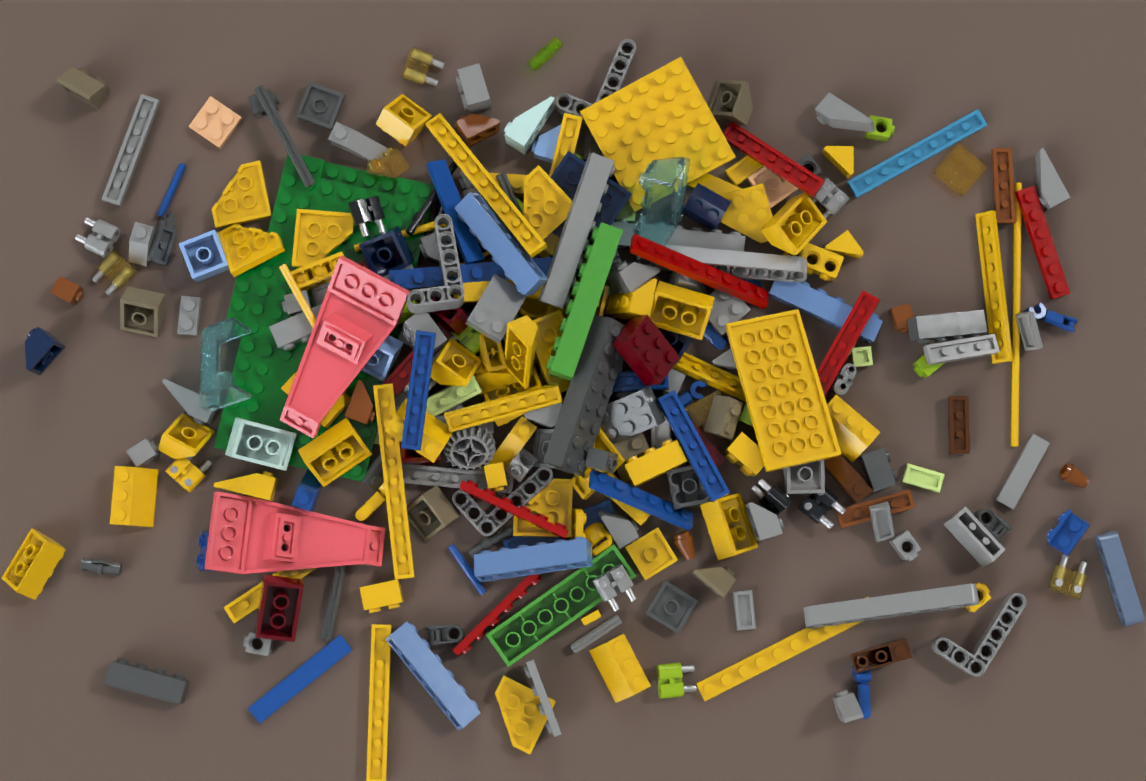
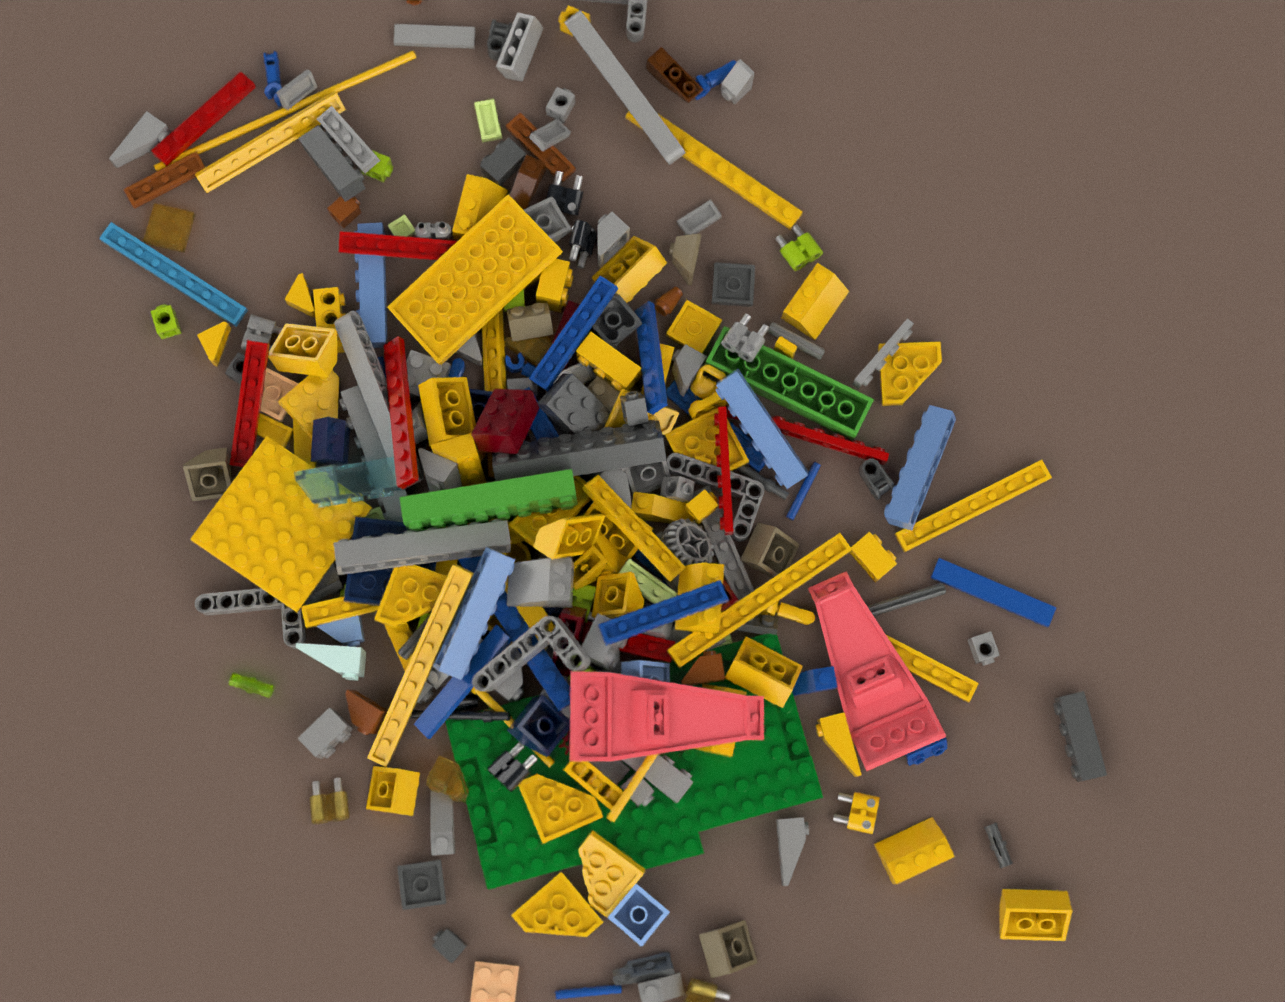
camera: 120 degrees left, 5 degrees down
light grey brick [126,438,160,468] -> none
yellow slope [158,413,215,459] -> none
light grey plate [177,296,202,336] -> none
clear light blue windscreen [199,317,252,412] -> none
light aqua slope [225,417,297,471] -> none
dark grey axle [254,85,315,188] -> none
dark red brick [255,575,304,642] -> none
light grey slope [815,92,876,132] -> none
reddish brown plate [948,396,970,454] -> none

